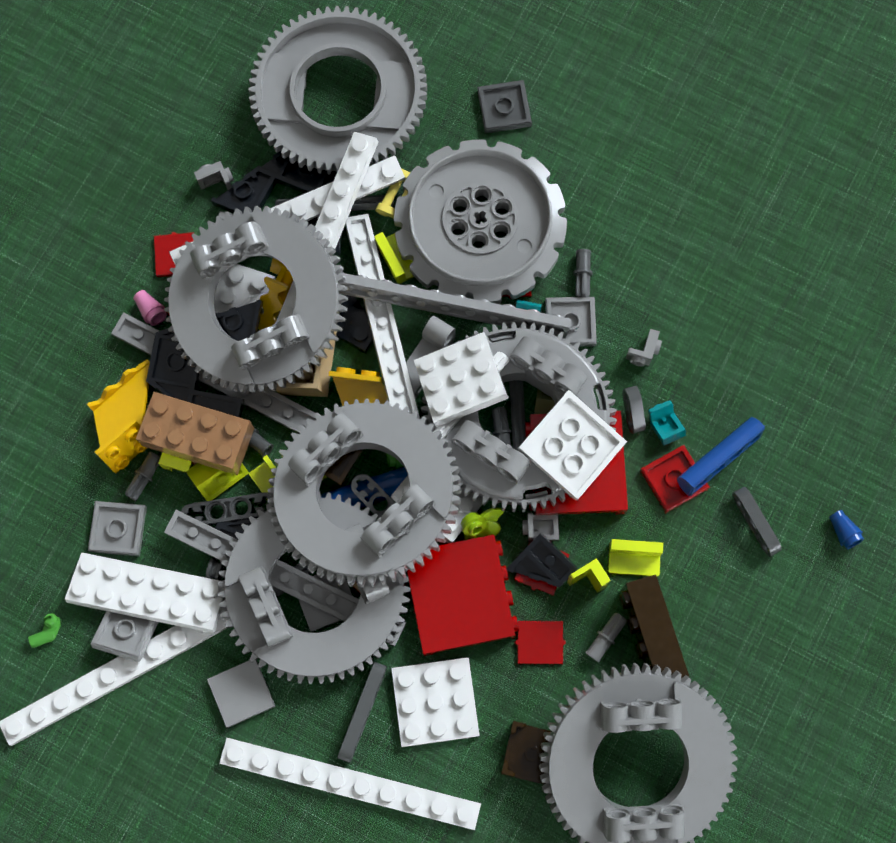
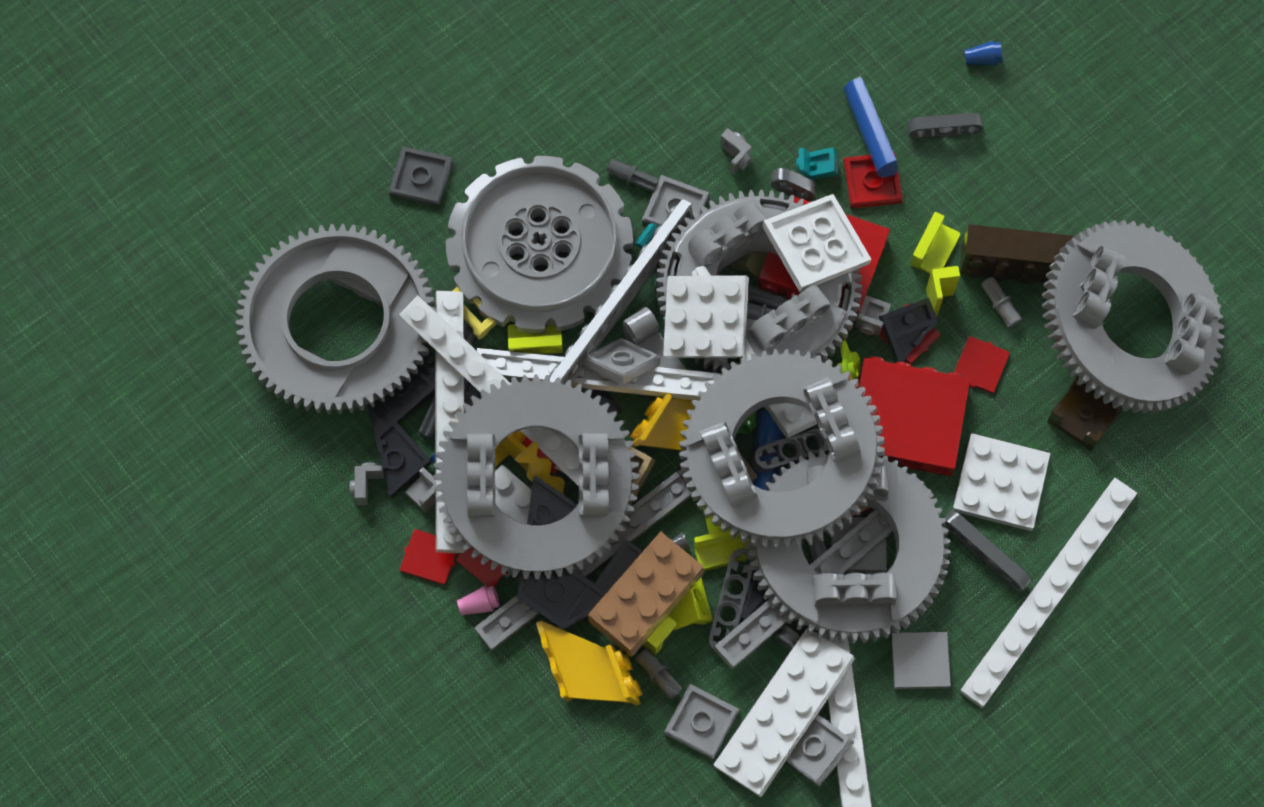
camera: 70 degrees left, 5 degrees down
none -> light grey tile [584,338,660,384]

